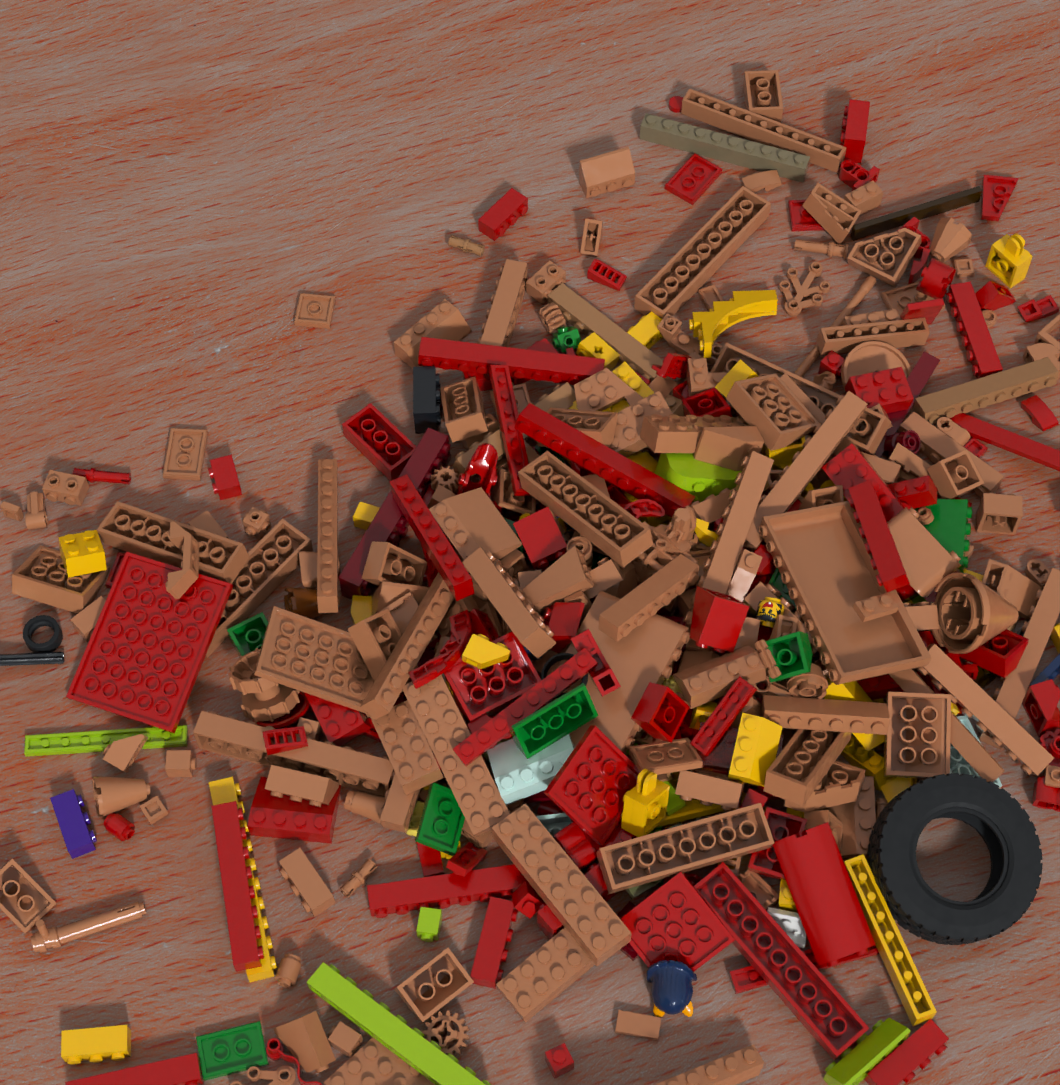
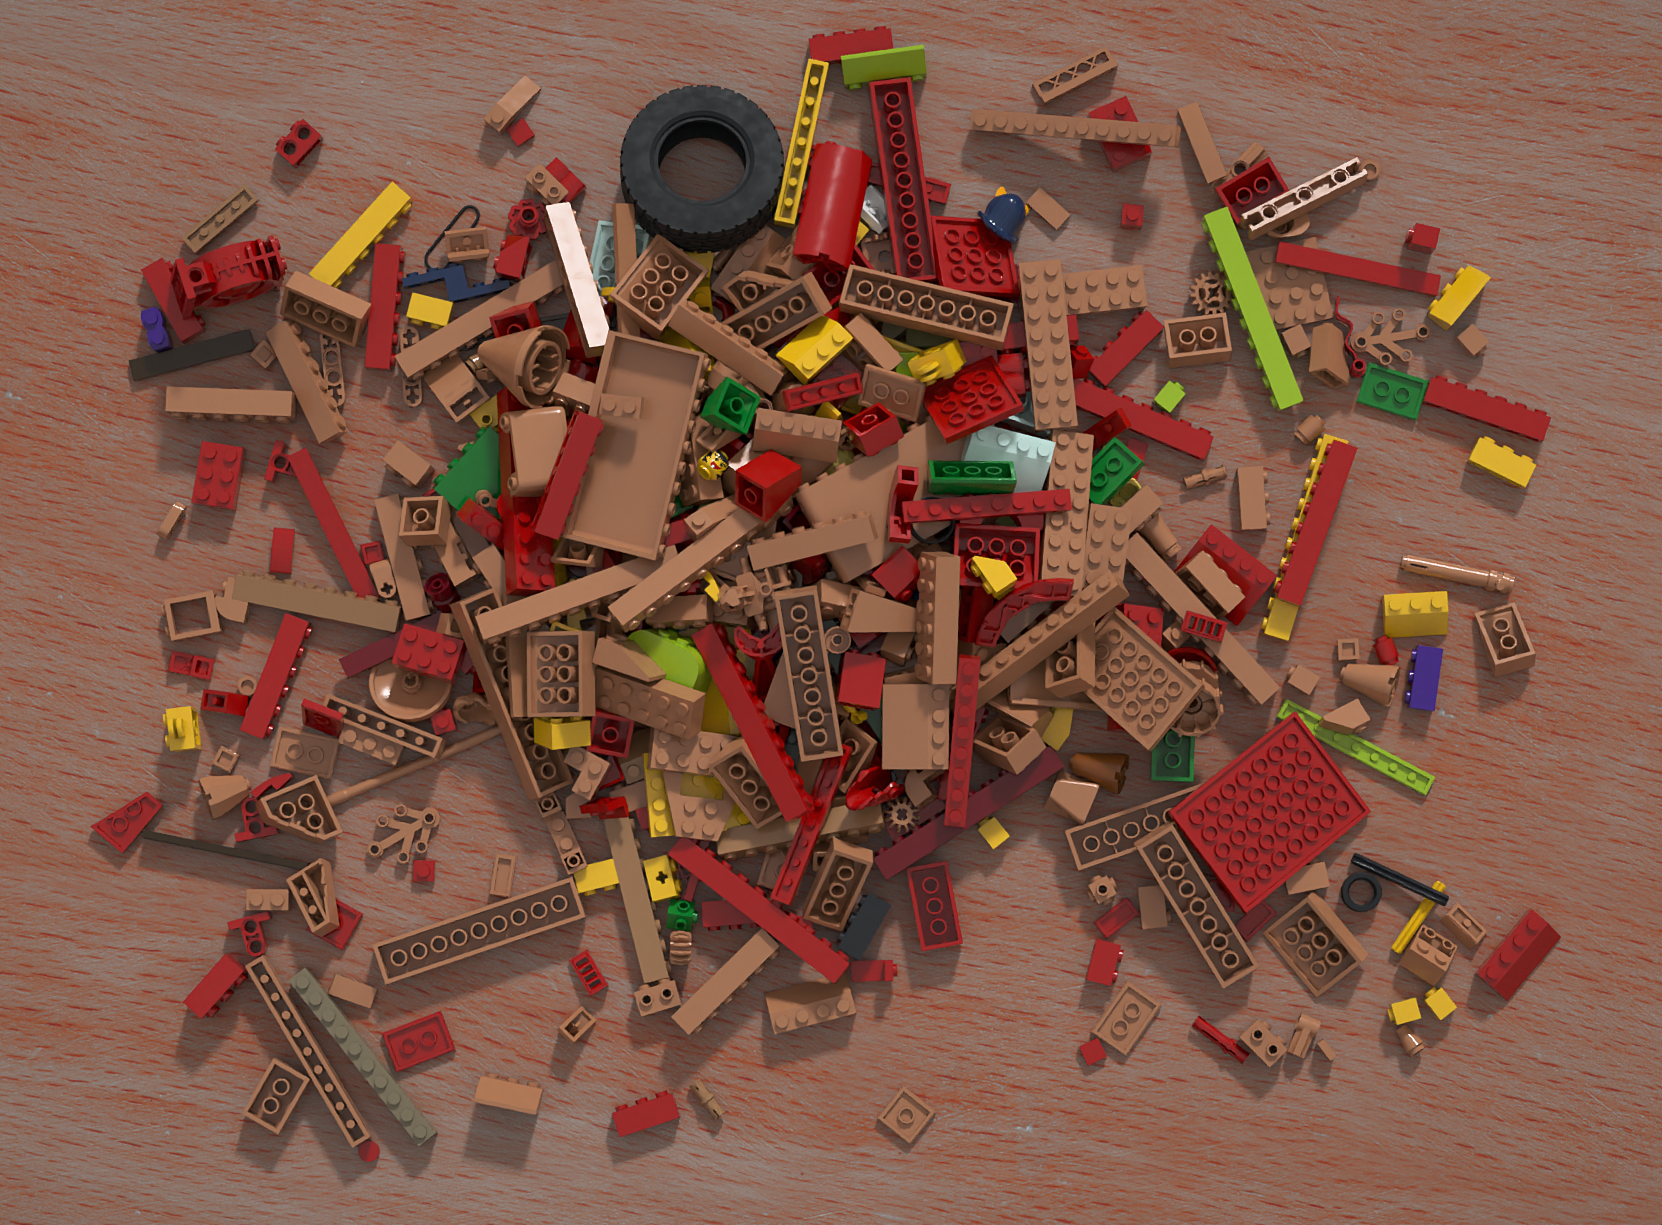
camera: 140 degrees left, 25 degrees up
yellow brick [58,530,107,578] -> none
nougat slope [166,522,200,599] -> none
nougat brick [317,459,338,613] -> none
yellow arch [689,290,778,358] -> none
nougat axle [754,639,781,679] -> none
nougat pin [794,239,849,260] -> none
red brick [916,258,956,299] -> none
none -> red plate [413,860,435,882]
none -> red bracket [851,960,897,982]
none -> red tile [1079,1037,1107,1066]
none -> red tile [1093,897,1140,939]
none -> yellow slope [1381,591,1448,638]

